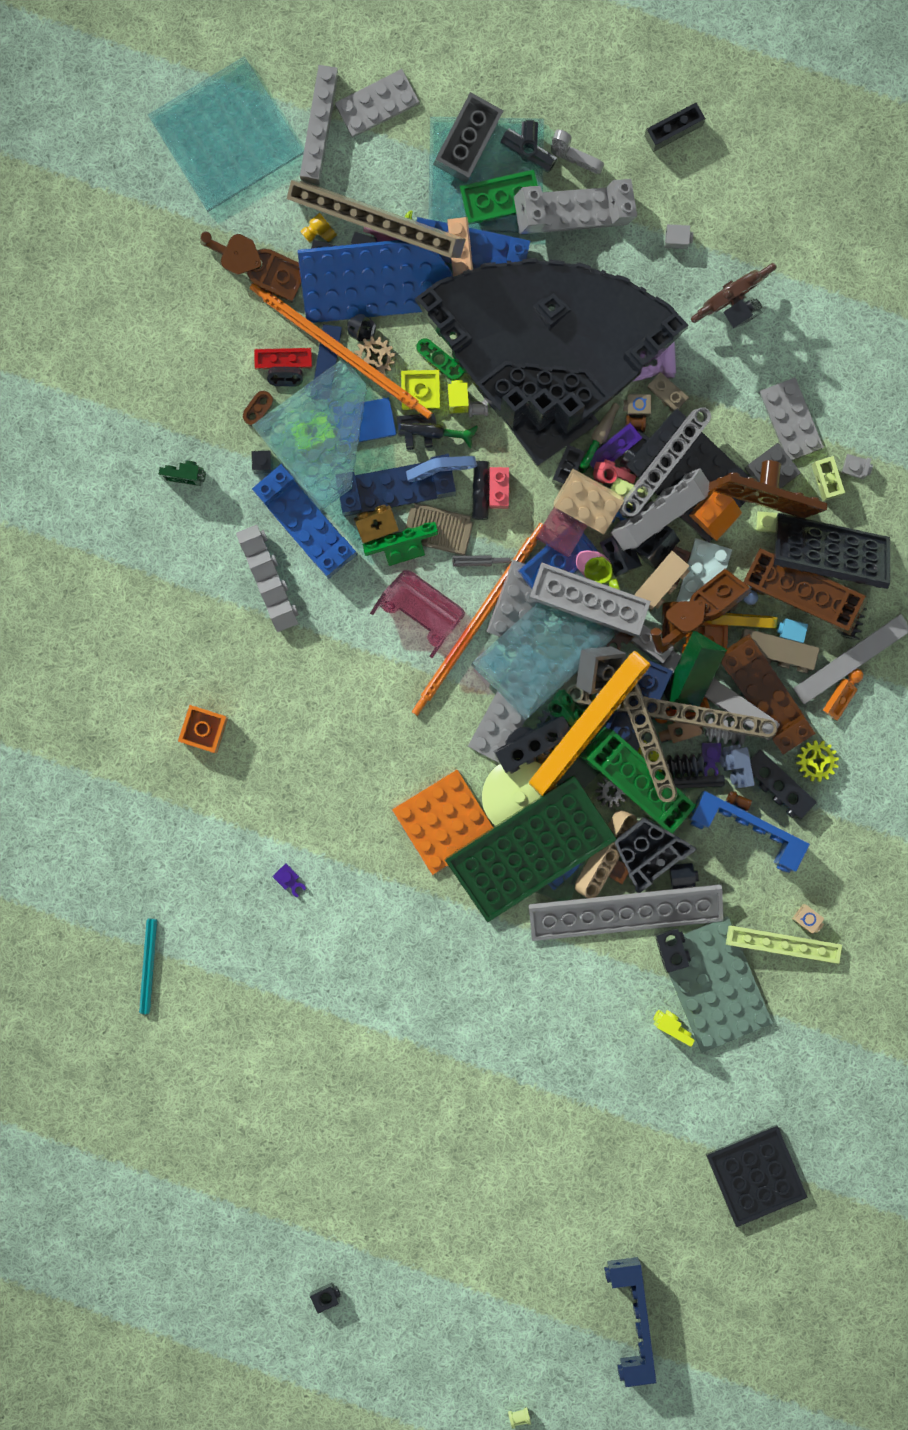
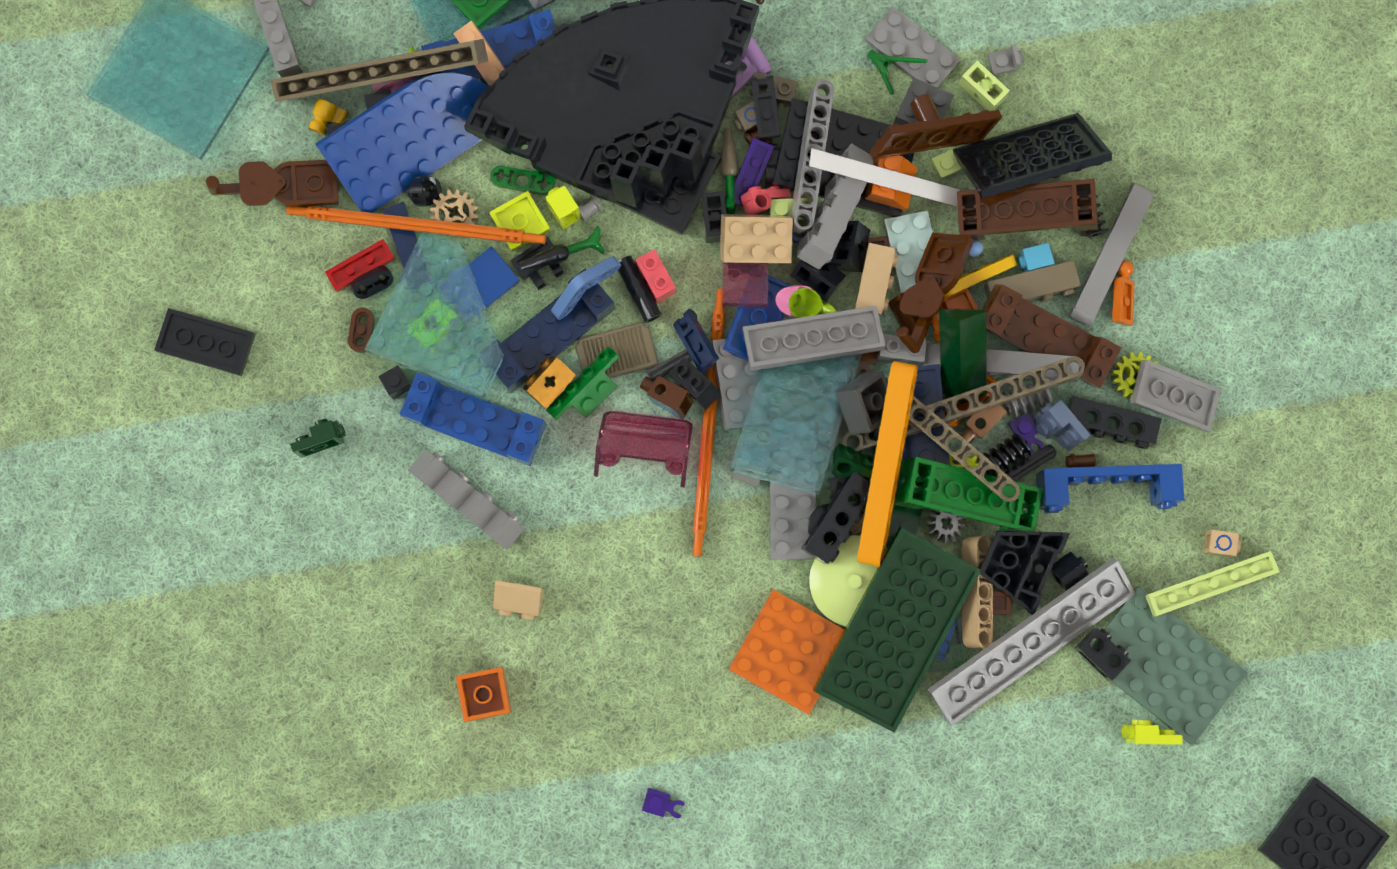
camera: 30 degrees left, 5 degrees down
none -> black plate [154,308,256,376]
none -> tan slope [493,580,545,620]
none -> reddish brown torso [640,376,694,420]
none -> black brick [668,358,721,410]
none -> dark blue plate [673,309,719,372]
none -> black plate [751,75,781,140]
none -> white sticker [809,148,959,206]
none -> green plant [867,50,927,95]
none -> light grey plate [1131,360,1221,432]

